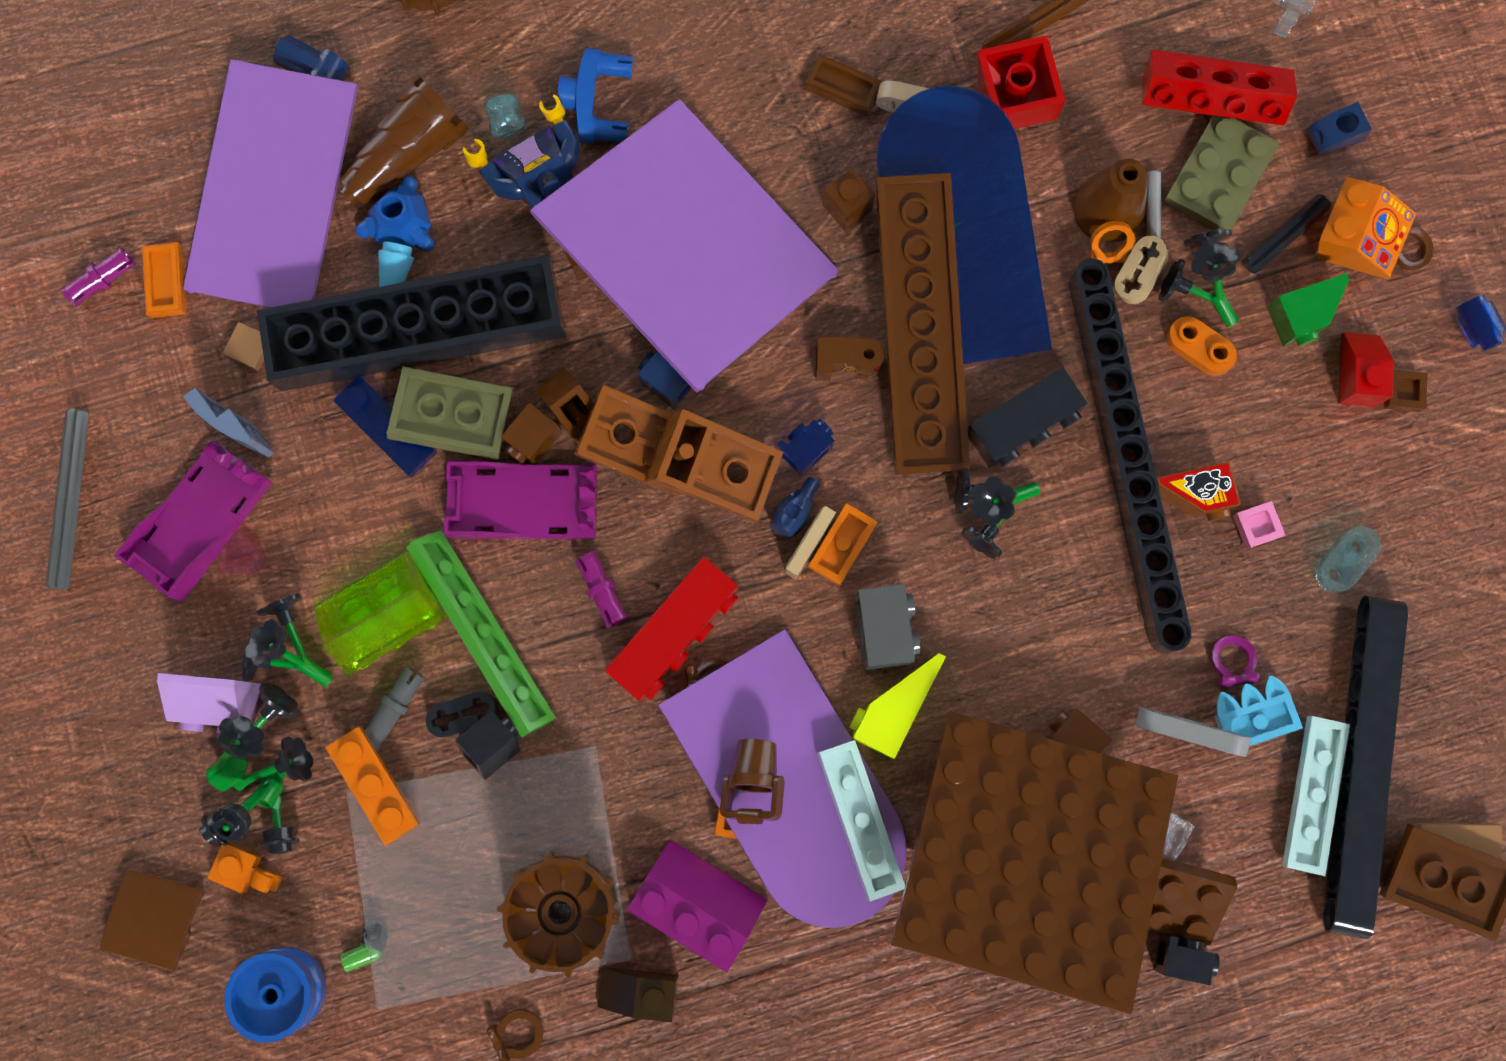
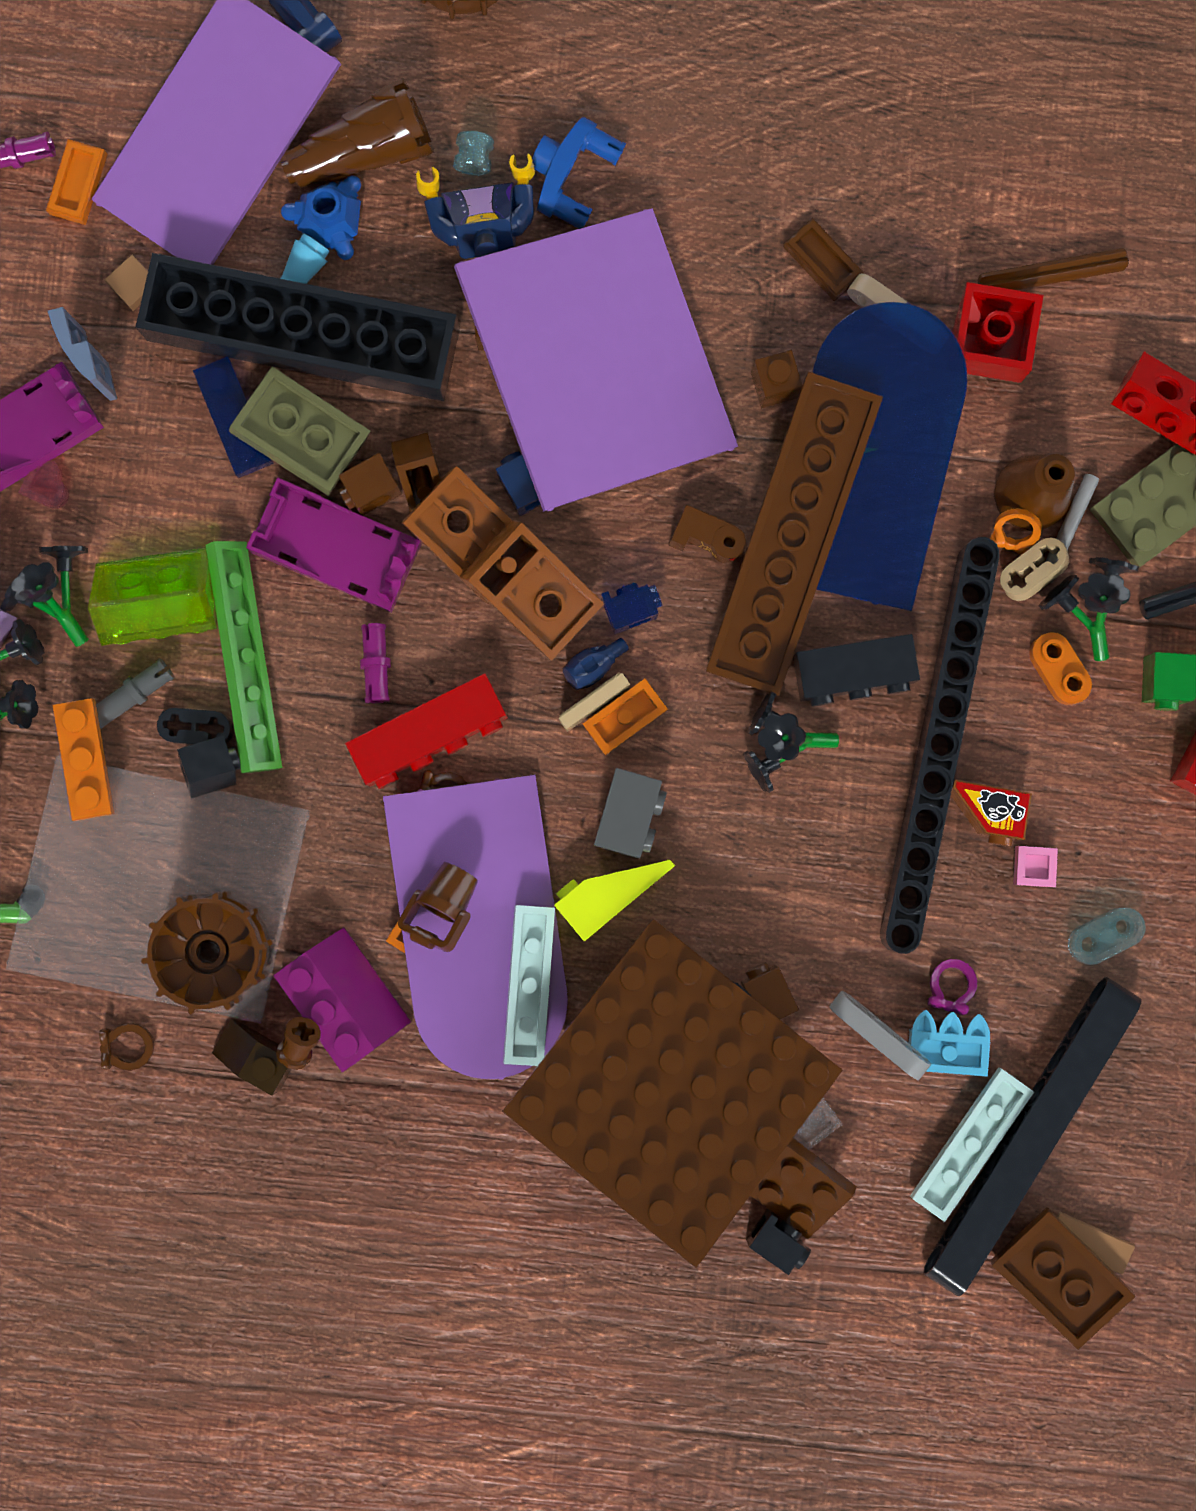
camera: 20 degrees right, 5 degrees up
none -> reddish brown bush [276,1017,321,1070]

